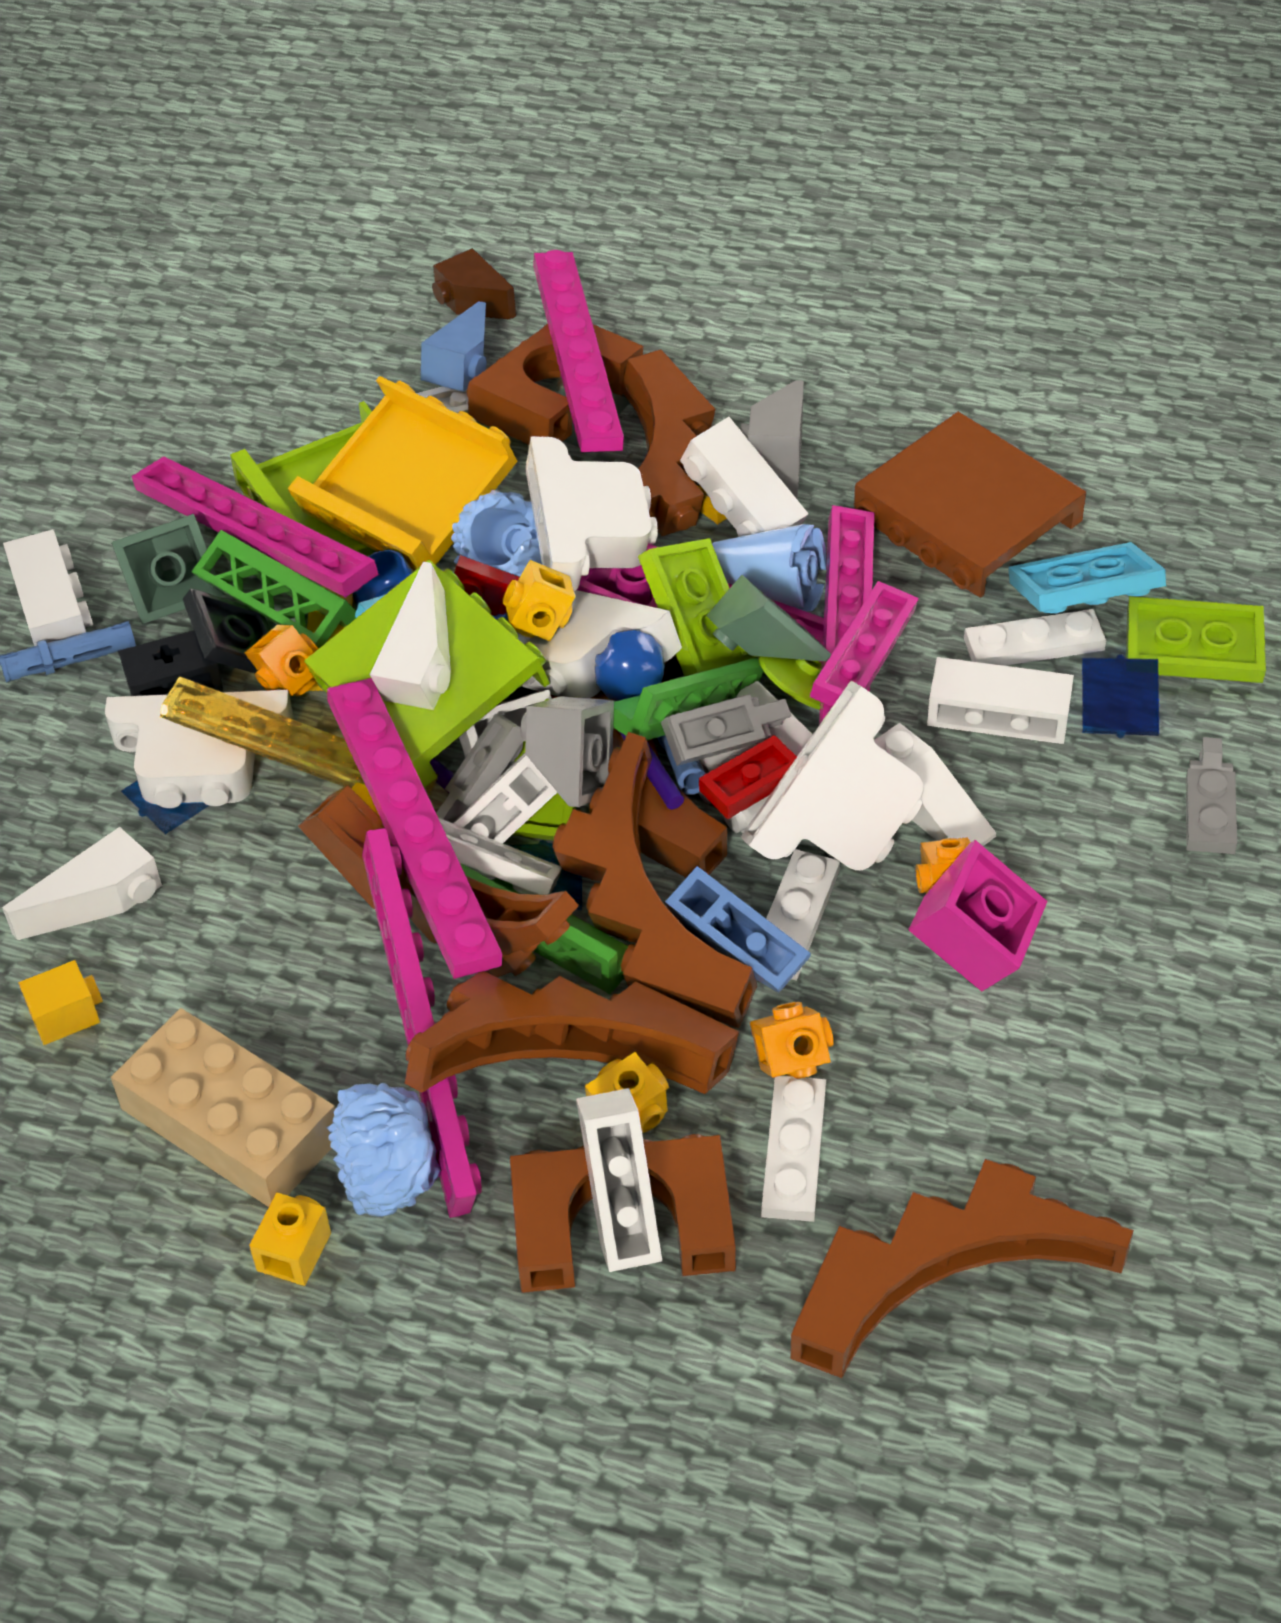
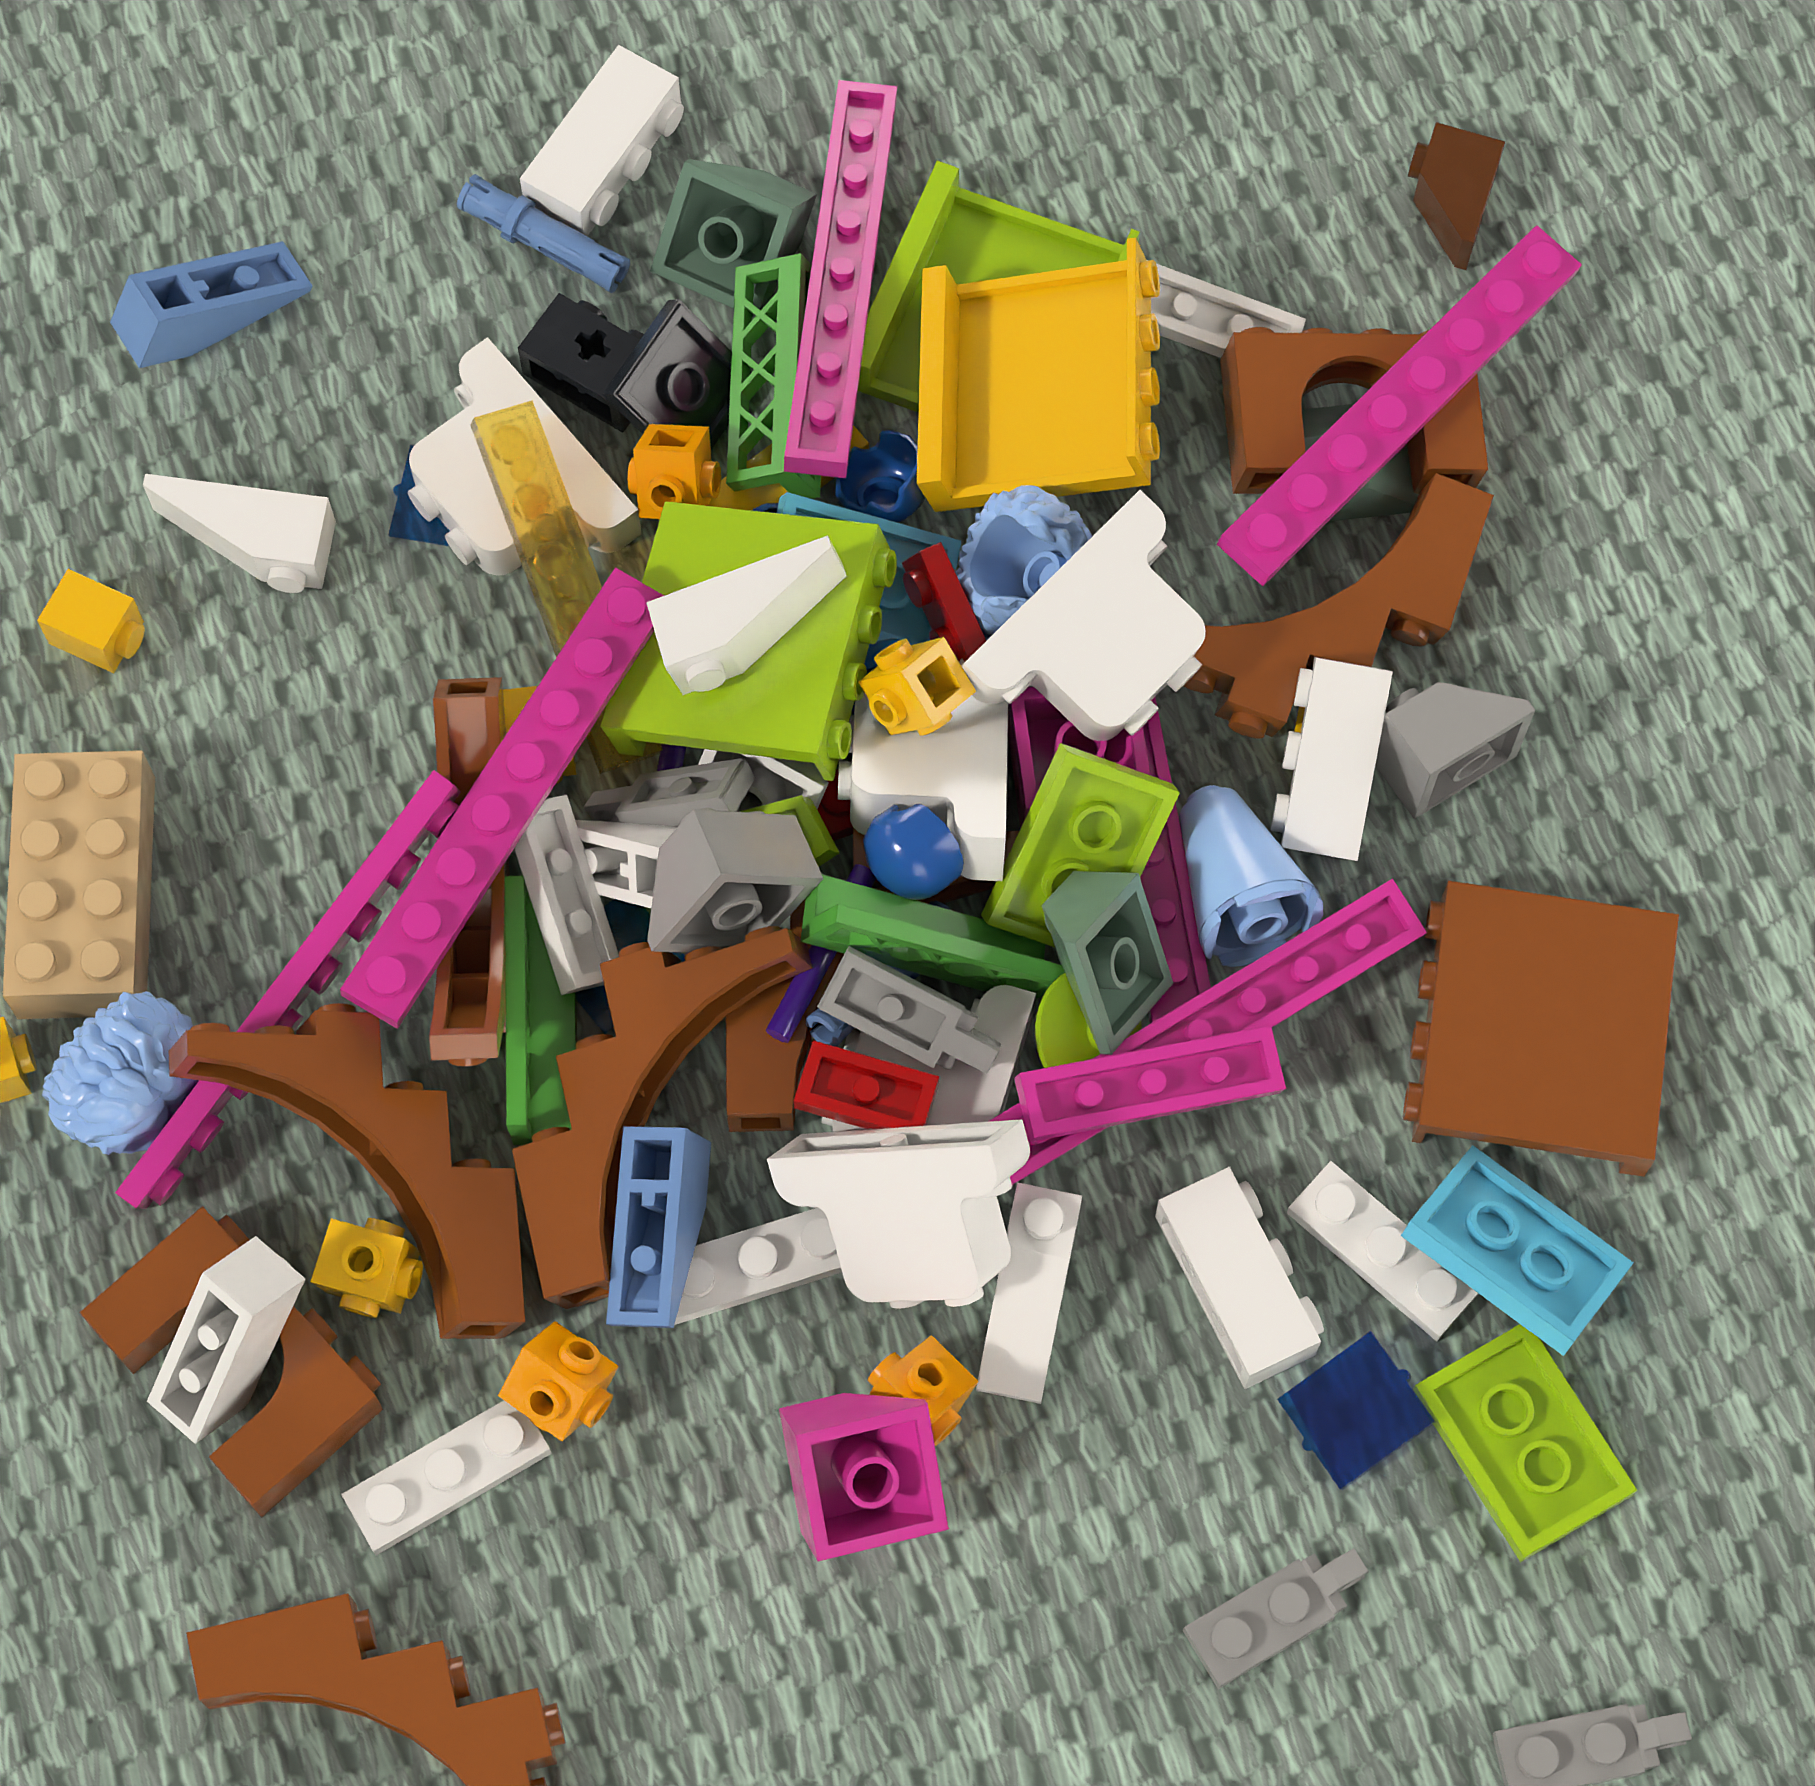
camera: 50 degrees right, 20 degrees up
medium blue slope [421,301,487,392] -> none

